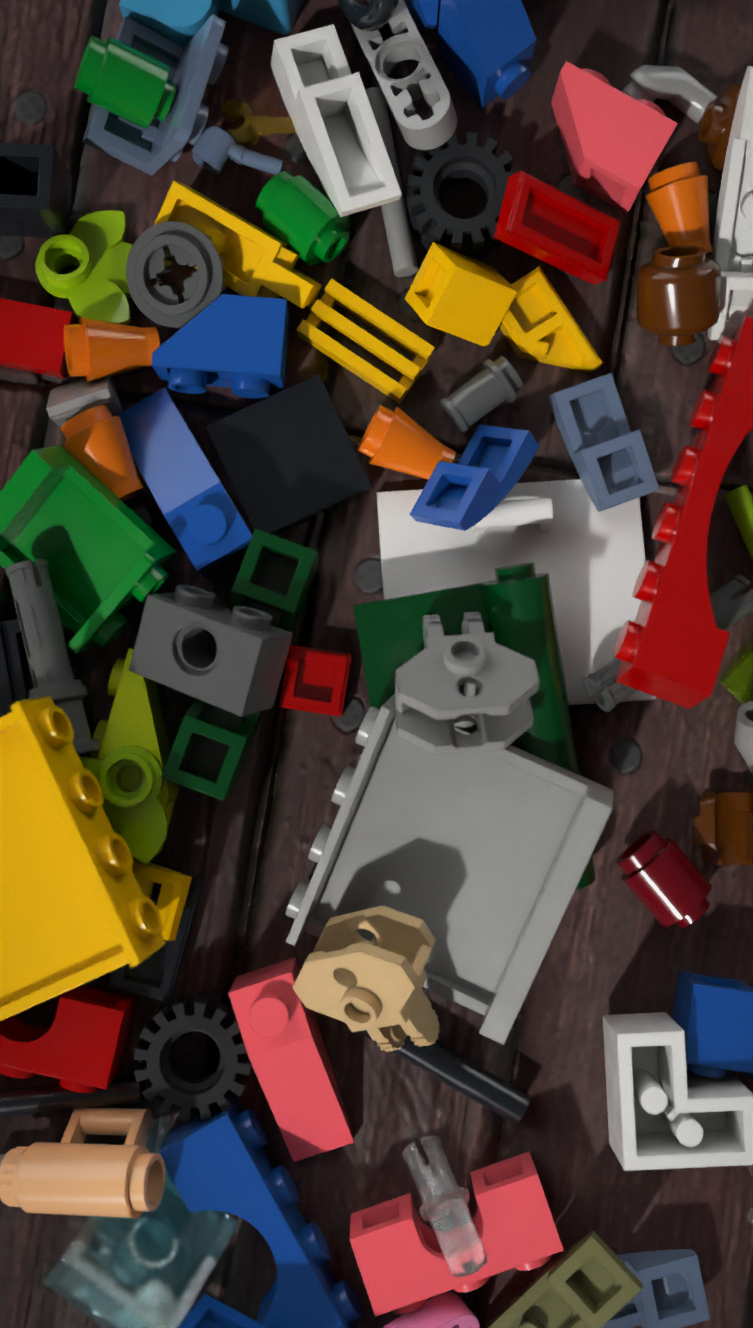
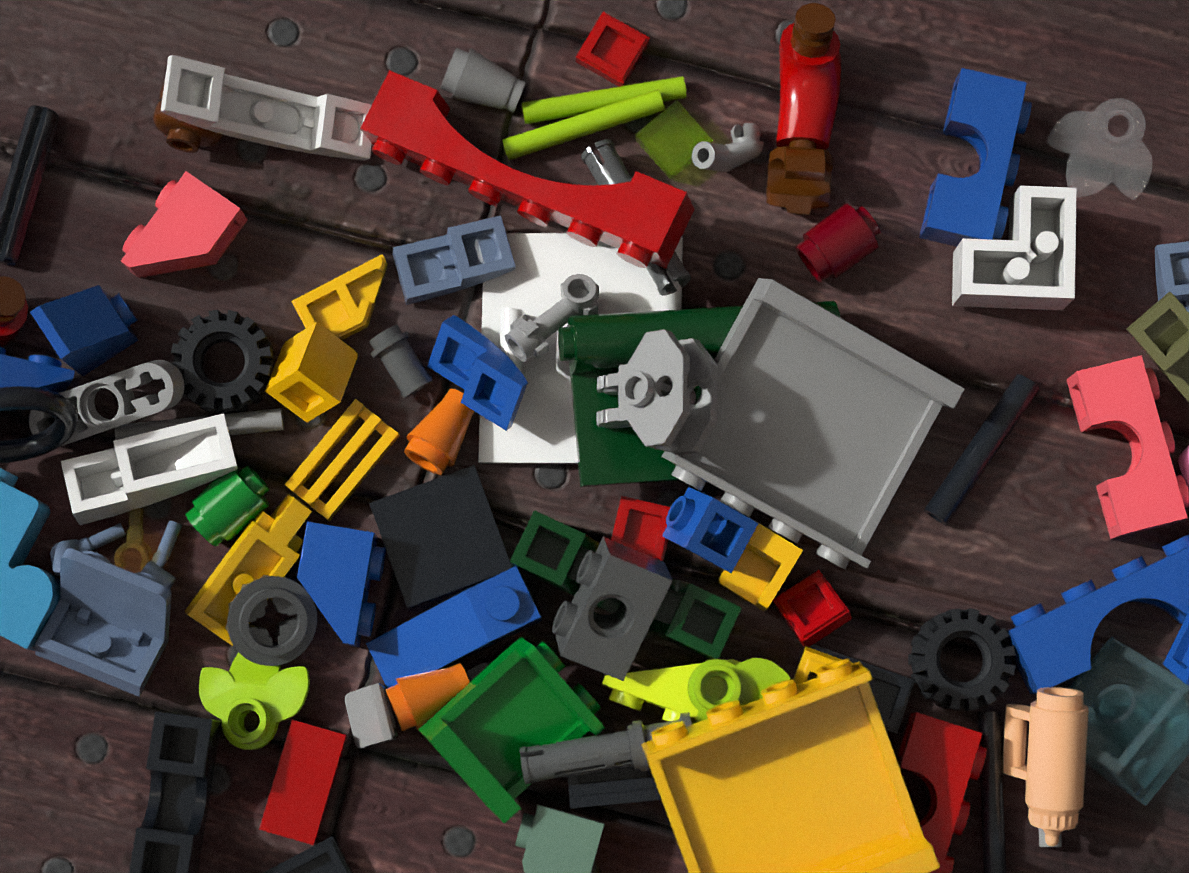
camera: 85 degrees left, 5 degrees down
orange cone [64,317,160,382] -> none
green brick [74,35,176,129] -> none
coral slope [228,957,354,1162] -> none
tan hinge [293,905,440,1052] -> none
clear axle [402,1135,487,1277] -> none
red tile [494,170,621,285] -> none
light grey arm [622,65,718,124] -> none
reddish brown head [637,245,721,346] -> none
orange cone [646,162,713,256] -> none
none -> sand blue hand [50,523,126,576]
none -> light grey bar [505,274,599,362]
none -> blue brick [662,487,759,573]
none -> yellow panel [719,522,803,611]
none -> red tile [773,570,852,648]

